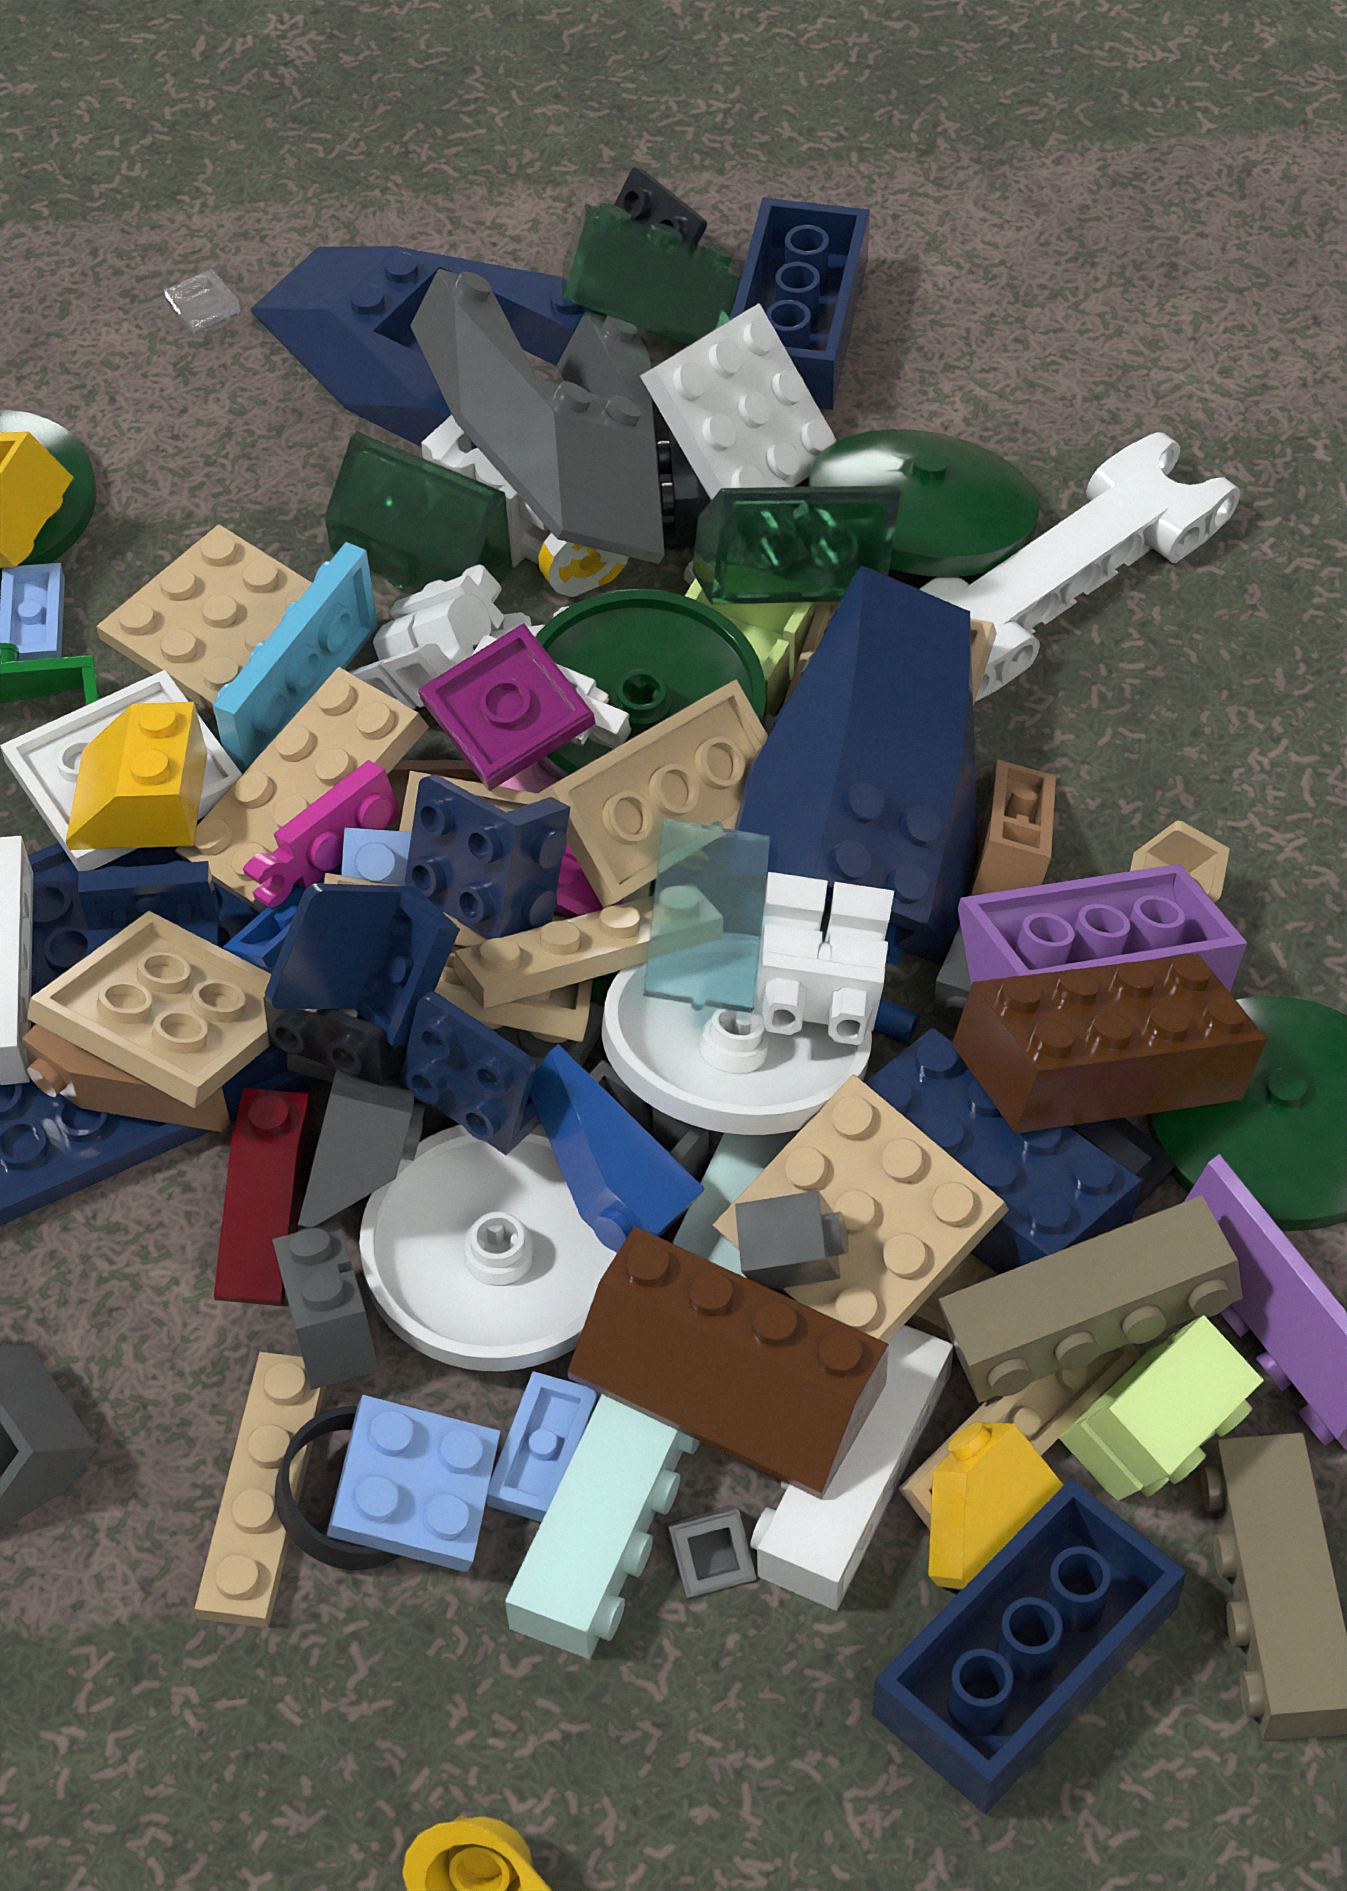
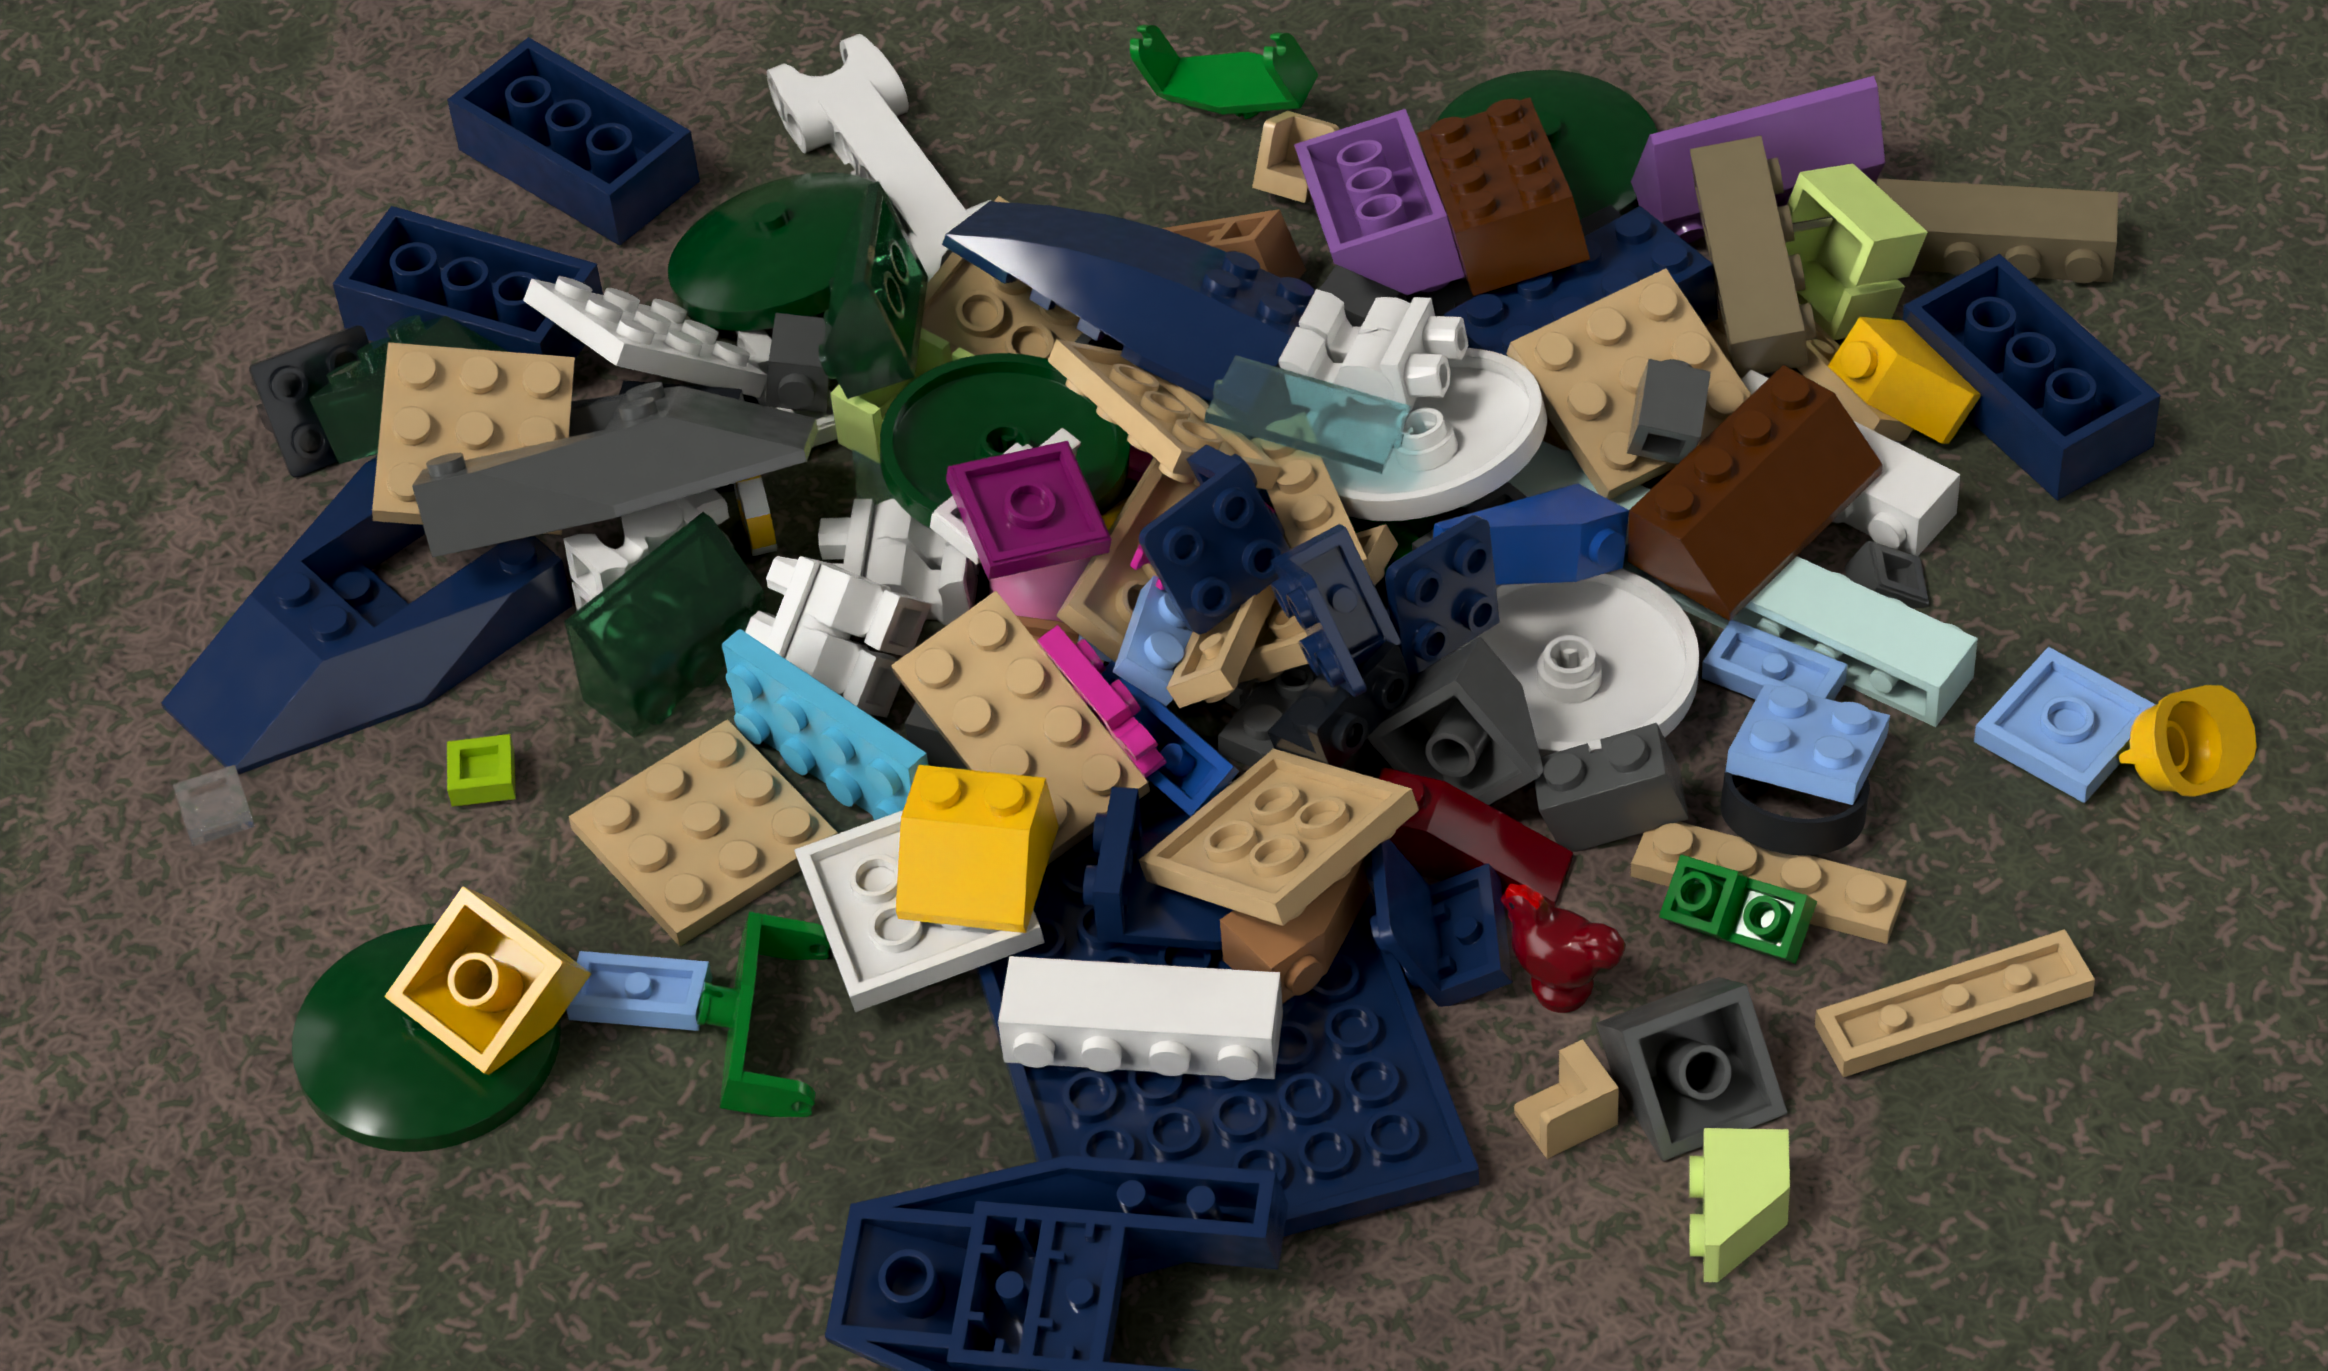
camera: 75 degrees left, 5 degrees down
none -> tan plate [372,343,575,535]
none -> dark blue brick [447,37,700,246]
none -> lime plate [447,734,516,807]
none -> green piece [1130,25,1319,119]
none -> dark blue bracket [1366,839,1513,1007]
none -> dark red animal [1501,884,1626,1013]
none -> green slope [1659,854,1817,964]
none -> tan plate [1815,929,2095,1078]
none -> light blue plate [1974,647,2156,803]

